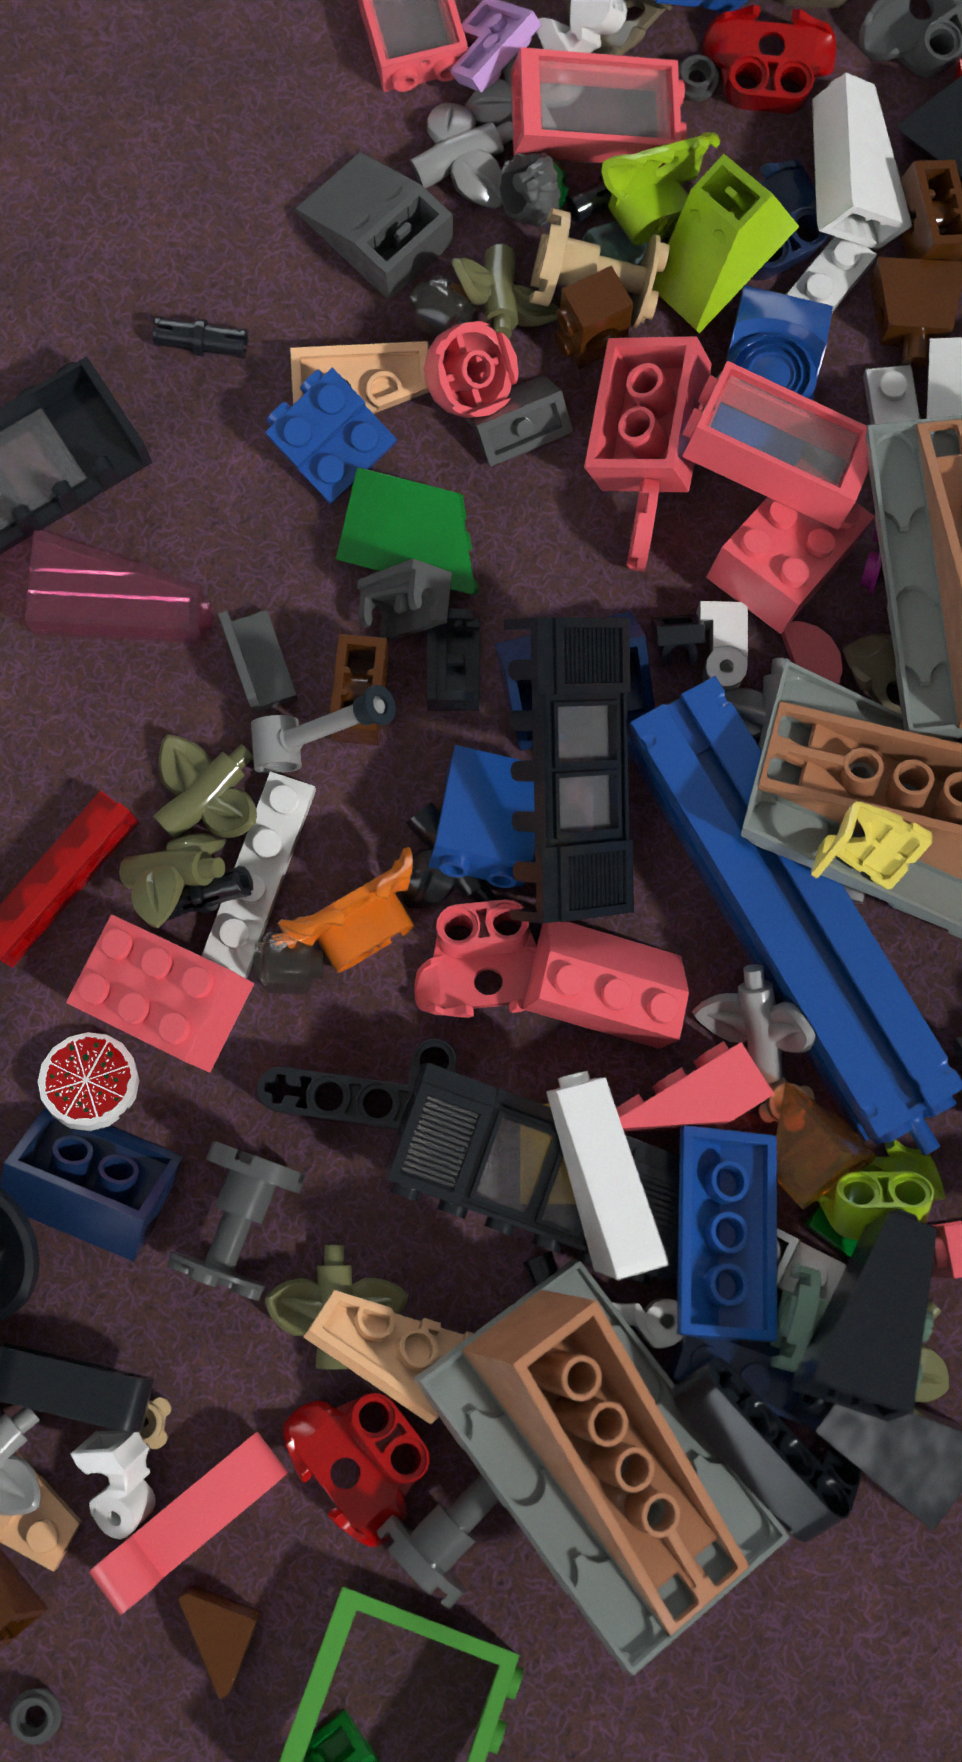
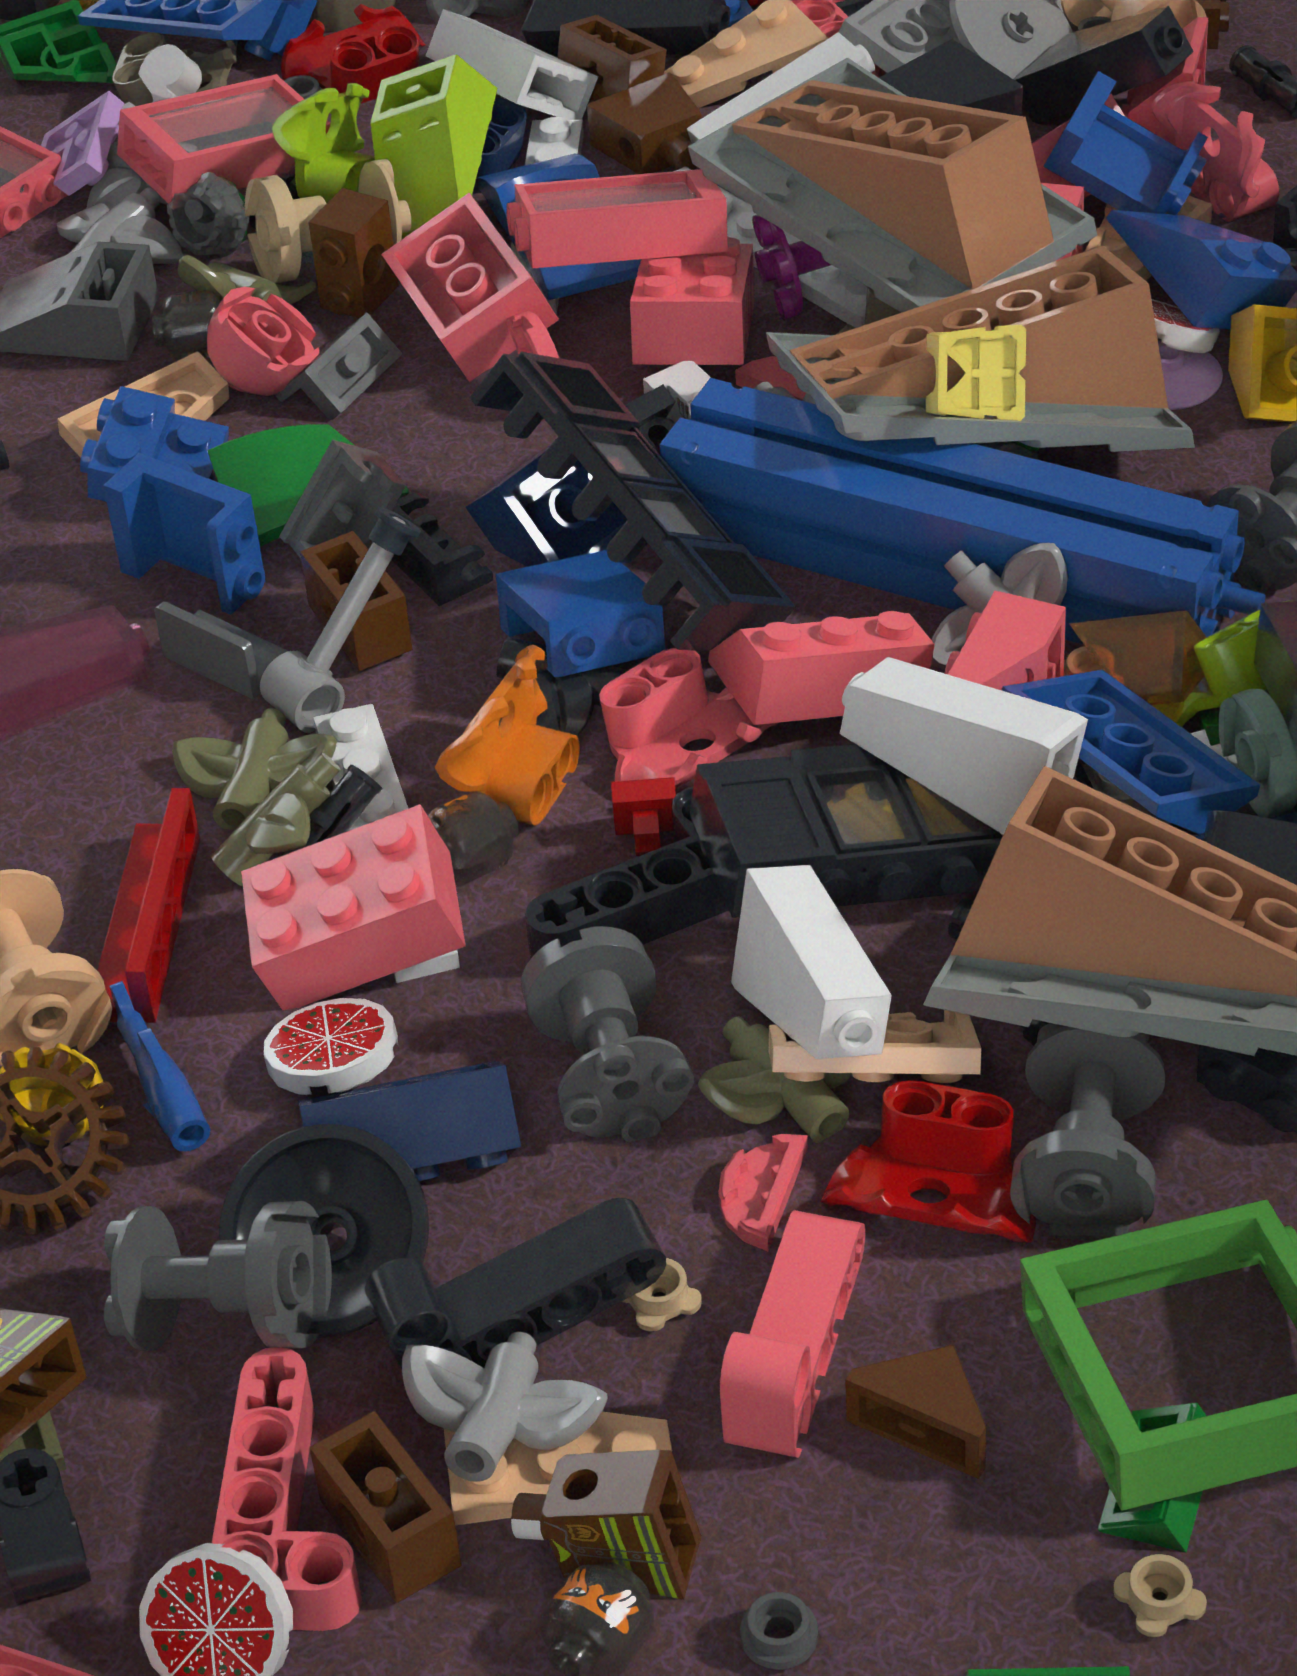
camera: 30 degrees left, 35 degrees down
white leg [71,1430,155,1539] -> none
none -> blue panel [103,453,266,615]
none -> red tile [611,777,676,856]
none -> coral tile [718,1134,808,1251]
none -> white slope [731,865,892,1059]

